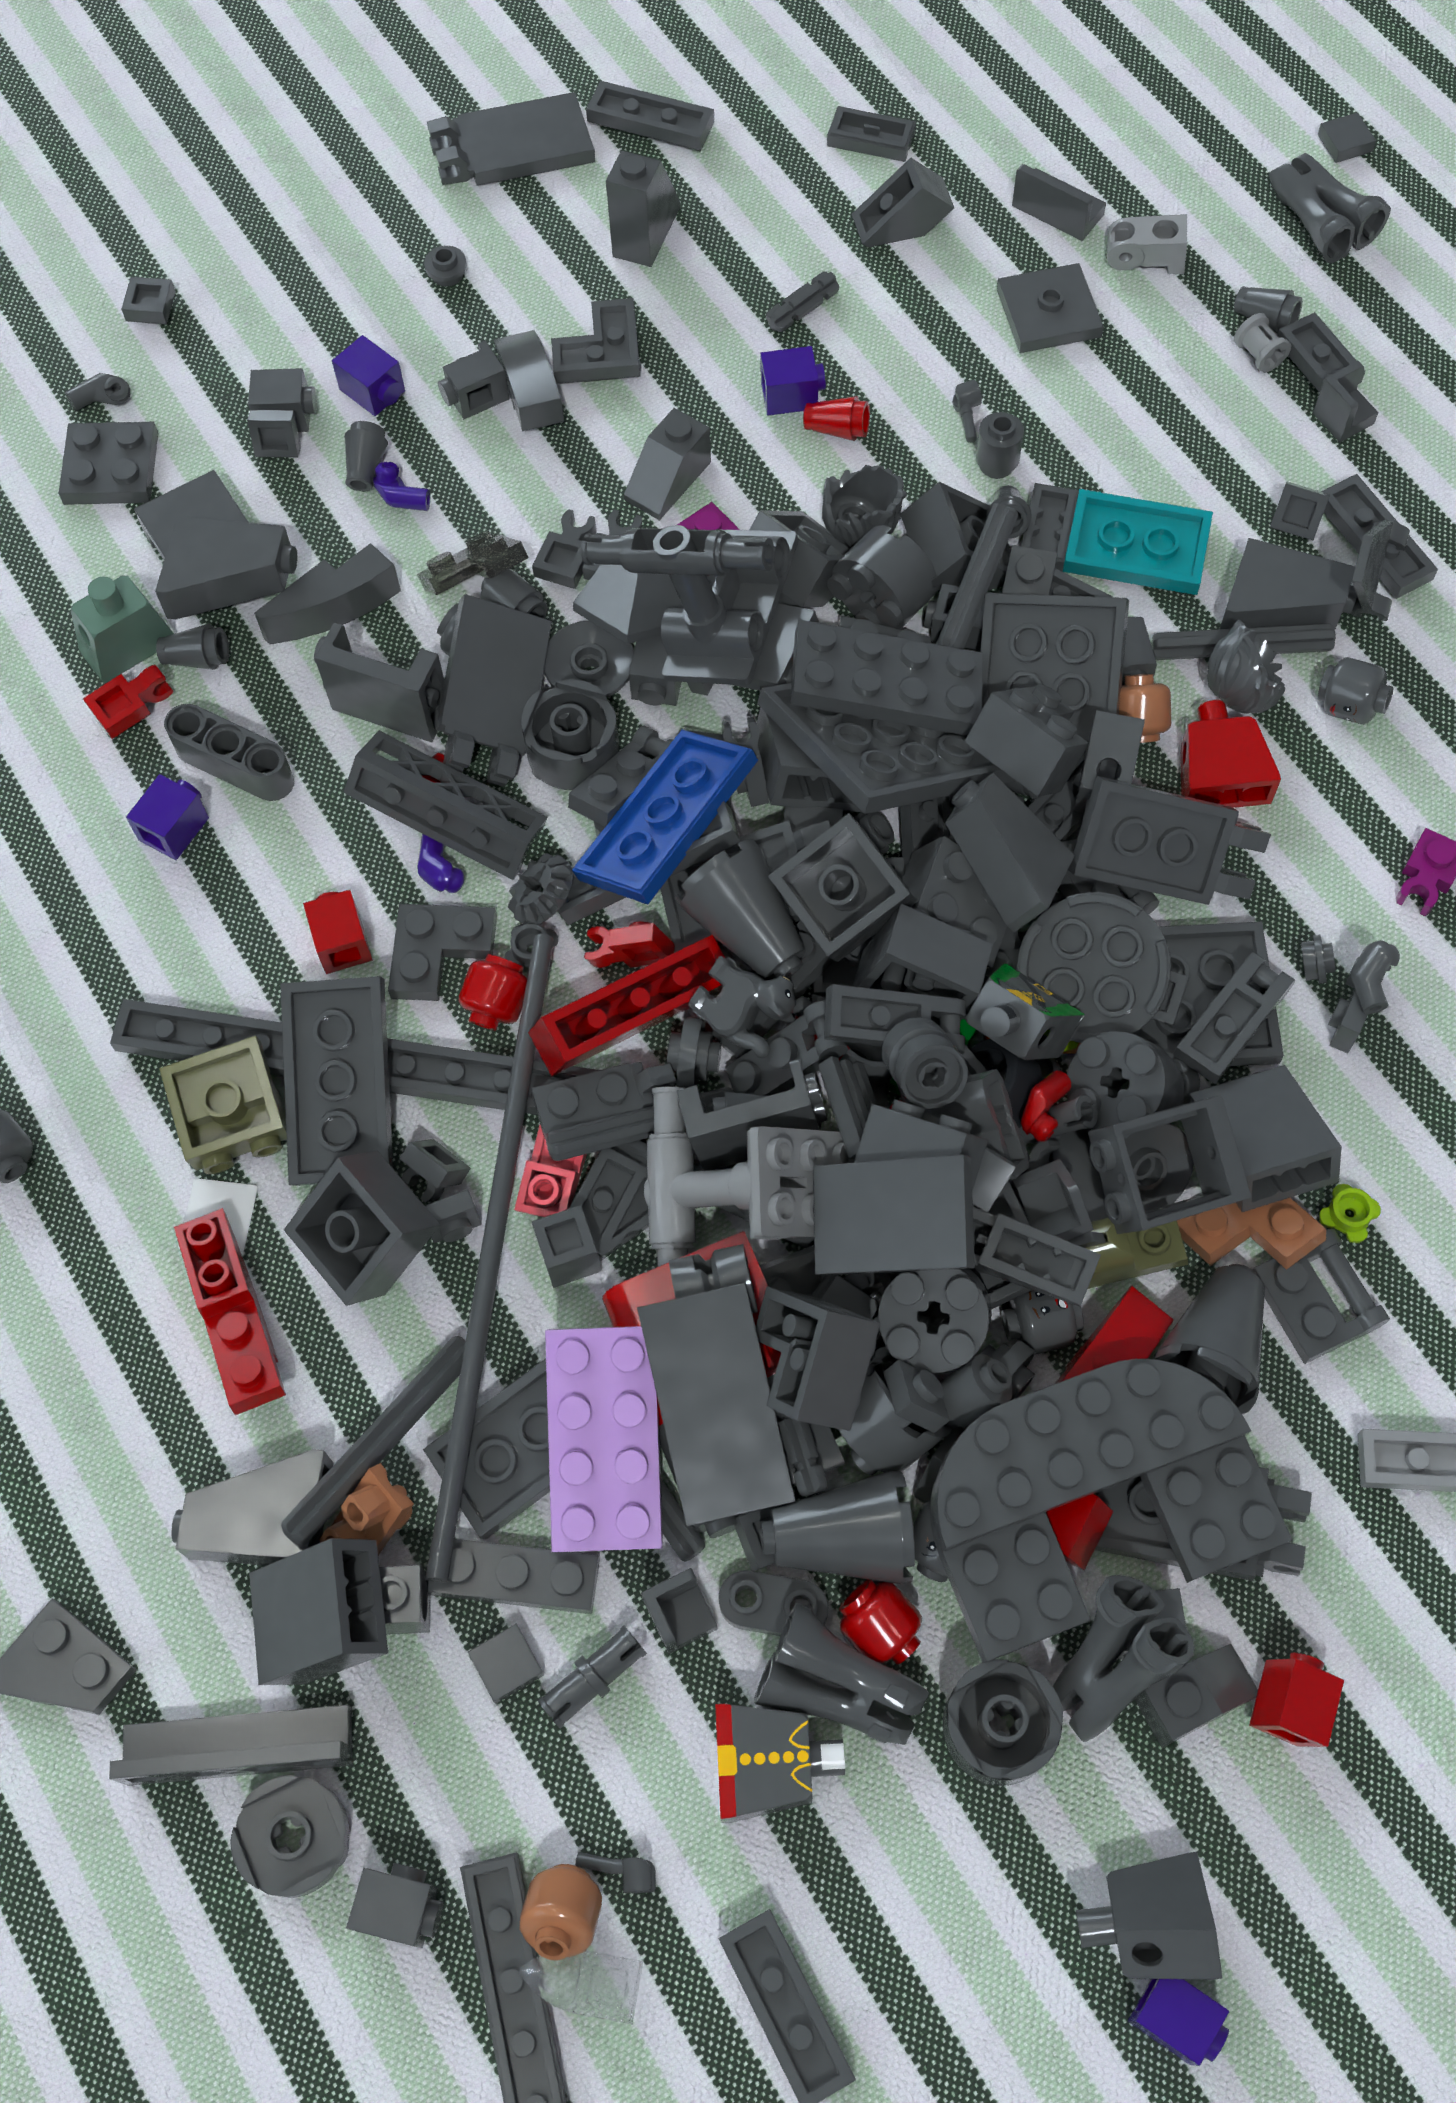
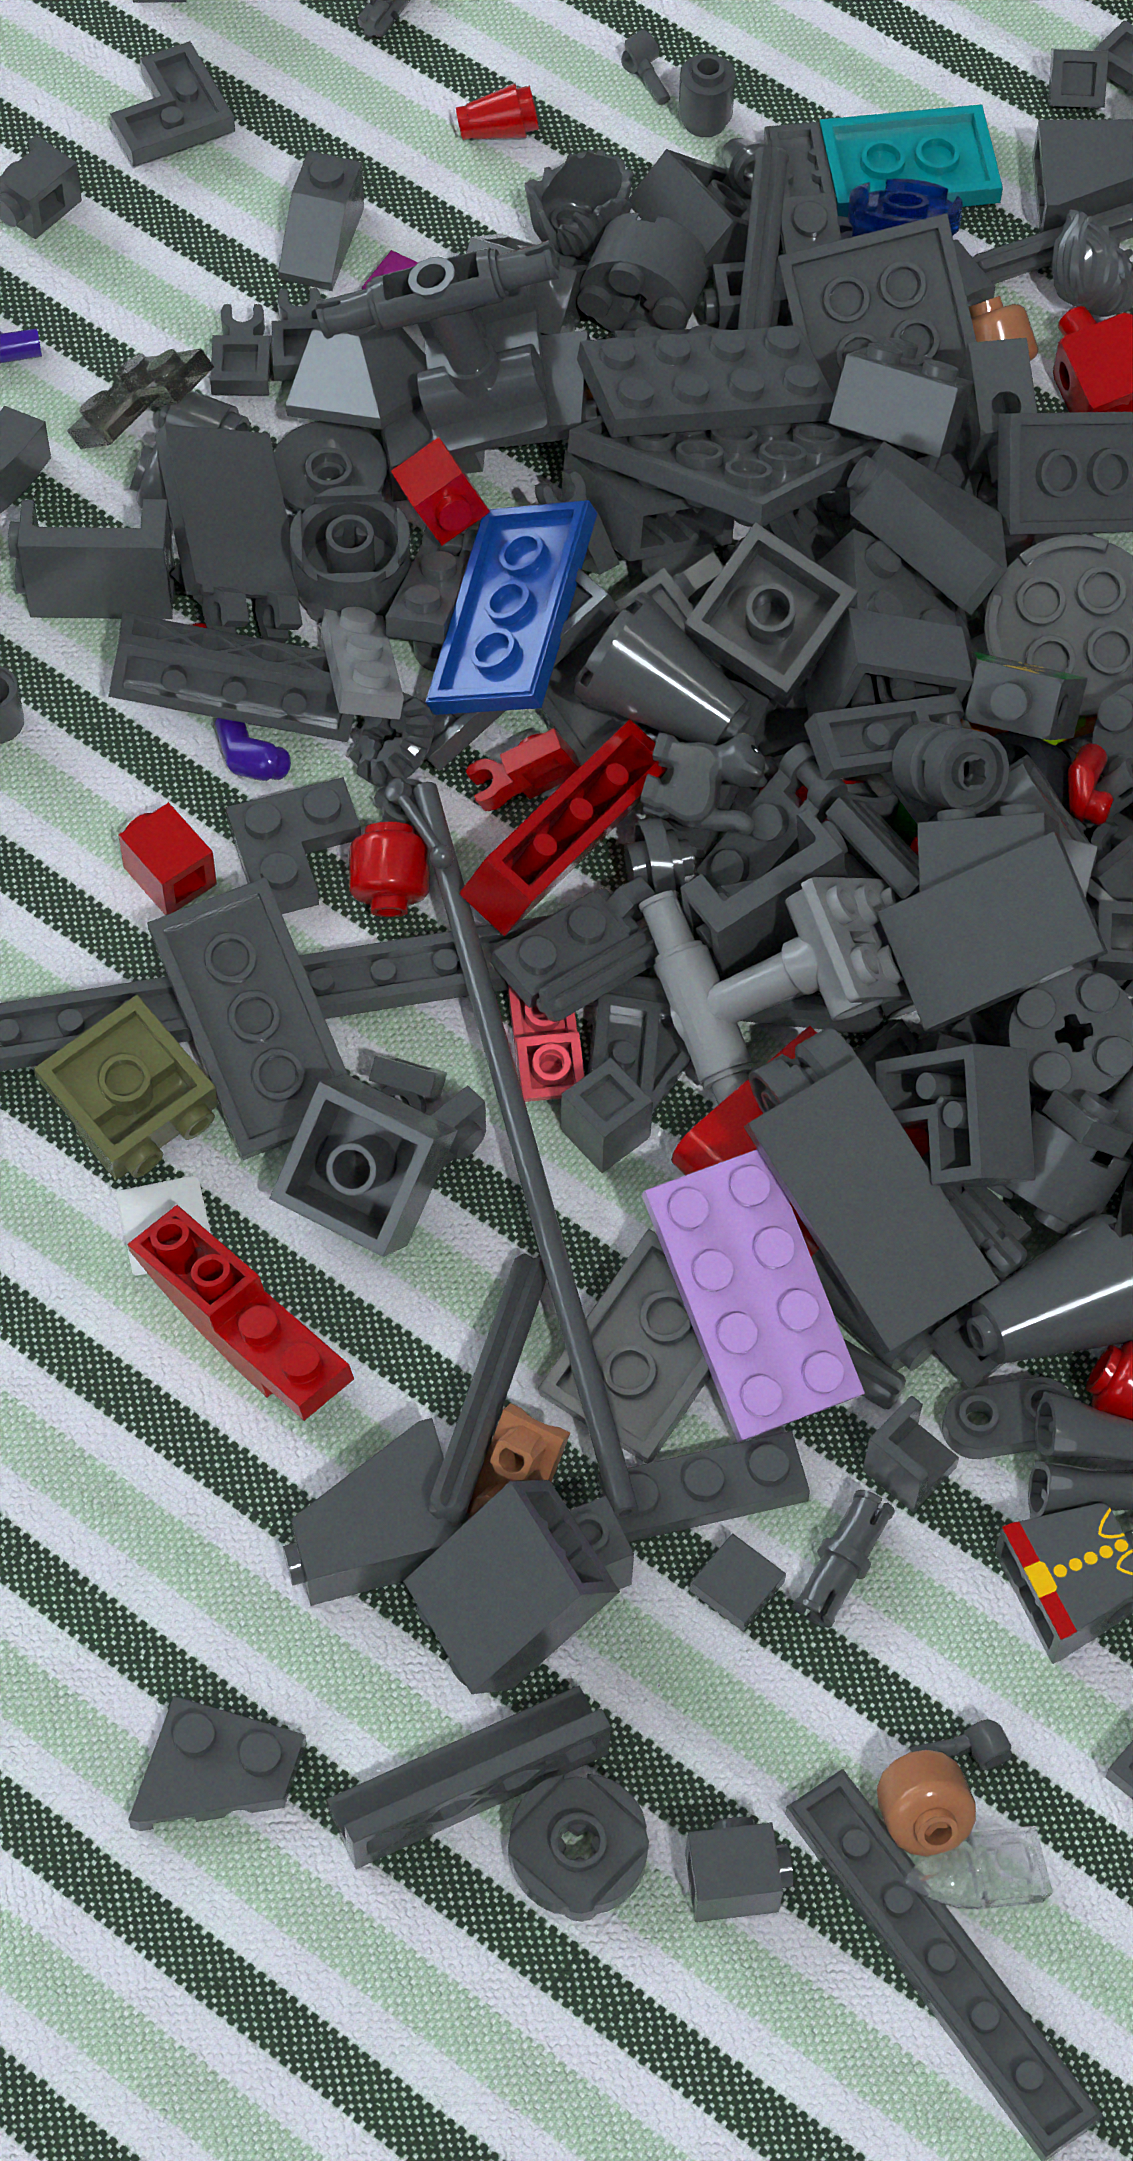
camera: 25 degrees left, 5 degrees down
dark grey slope [493,330,564,432] -> none
dark purple brick [760,346,826,416] -> none
none -> light grey plate [321,607,404,720]
none -> dark grey hinge [385,778,454,869]
none -> red brick [391,437,490,546]
none -> clear blue plate [848,179,963,237]

